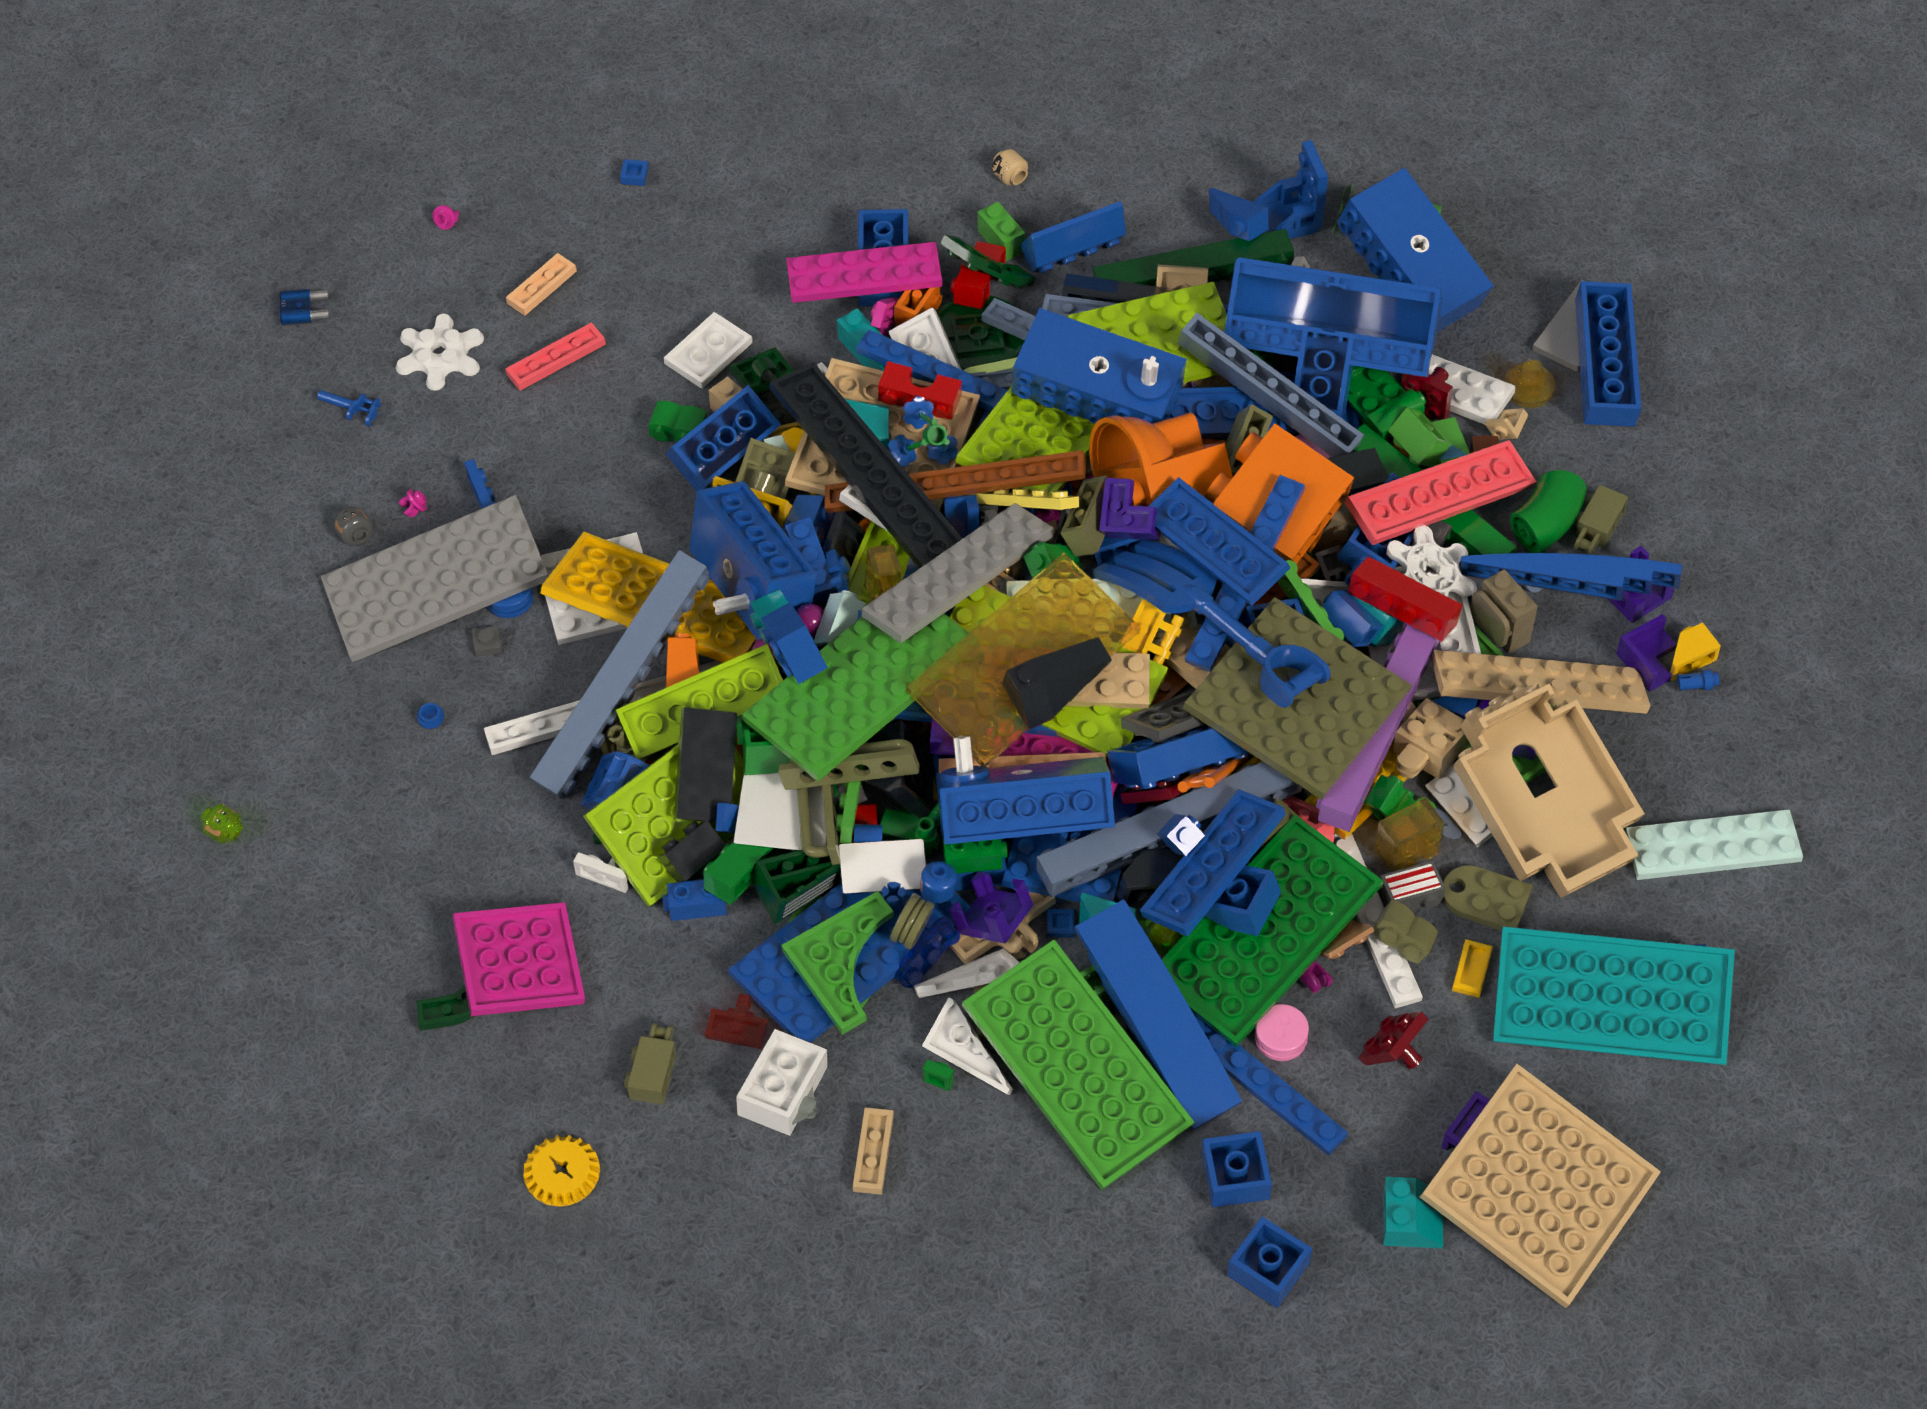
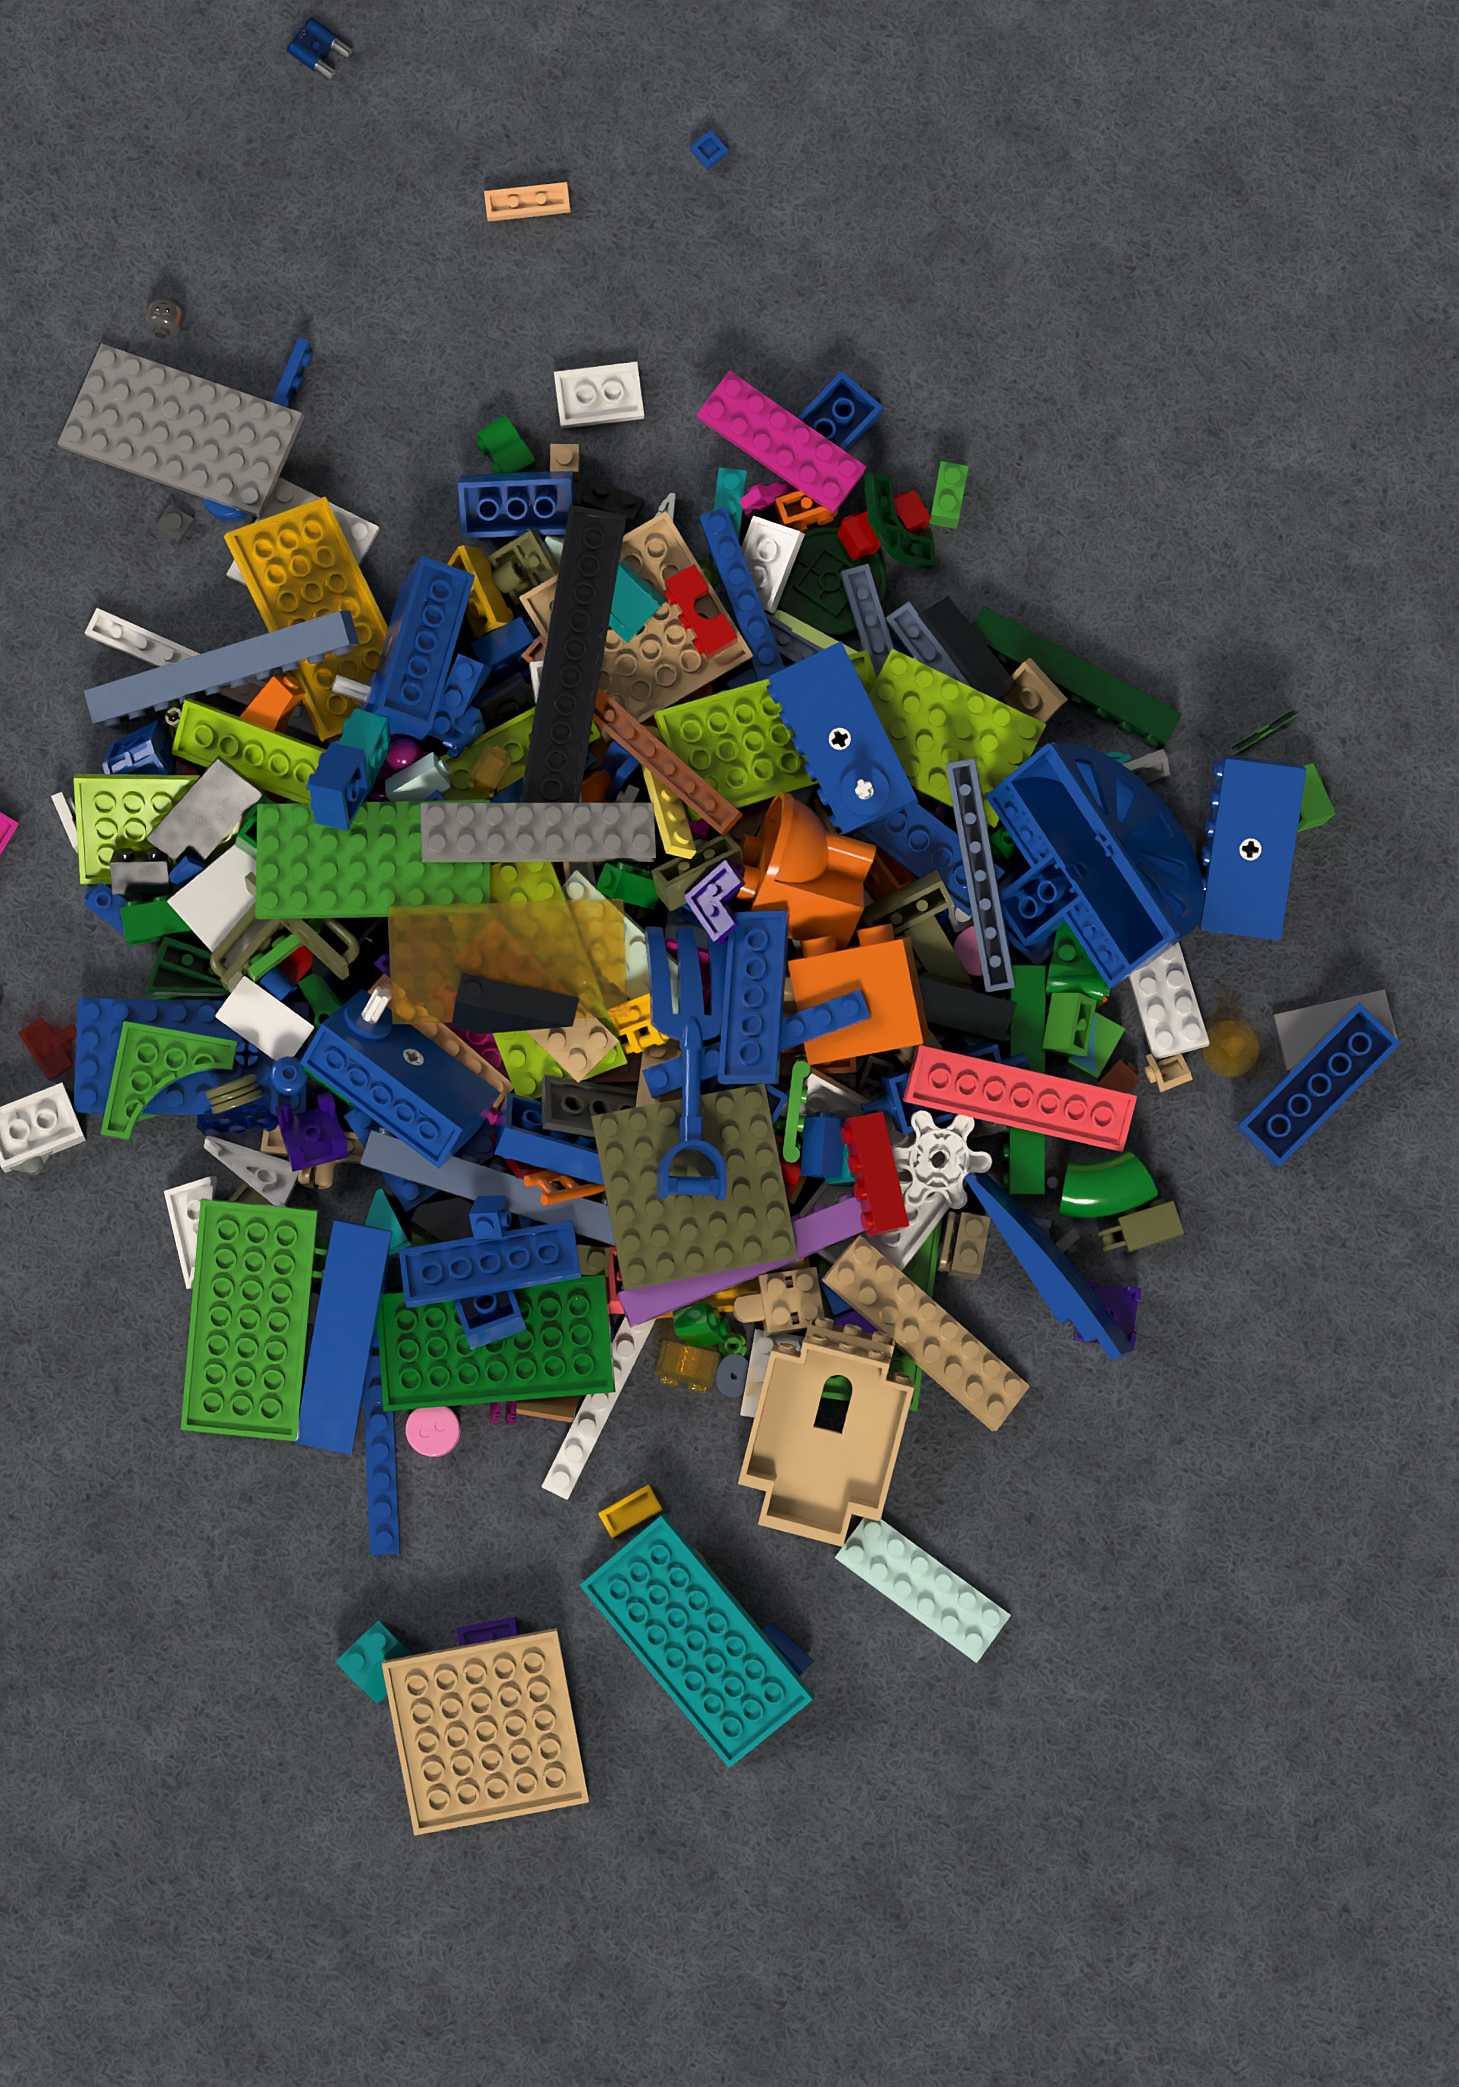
camera: 40 degrees right, 25 degrees up
blue piece [317,390,381,427] -> none
white plate [396,314,484,391] -> none
dark pink plate [399,489,427,517] -> none
blue plate [417,703,445,729] -> none
dark pink plate [433,205,459,230] -> none
coral plate [505,322,606,391] -> none
dark green plate [729,347,794,395] -> none
tan plate [853,1108,894,1195] -> none
blue plant [887,396,958,468] -> none
green plate [923,1059,954,1092] -> none
tan head [992,149,1028,185] -> none
blue slope [1020,201,1126,274] -> none
blue tile [1047,909,1075,938] -> none
blue brick [1201,1131,1272,1208] -> none
blue slope [1209,188,1269,241] -> none
blue brick [1227,1216,1313,1308] -> none
blue bracket [1253,140,1328,239] -> none
dark red plate [1358,1011,1428,1070] -> none
olive brick [1373,900,1438,964] -> none
brick [1379,861,1445,912] -> none
dark red plate [1401,367,1453,420] -> none
olive plate [1443,866,1533,931] -> none
dark purple panel [1616,614,1677,692] -> none
yellow slope [1670,622,1721,681] -> none
blue animal [1677,669,1720,691] -> none

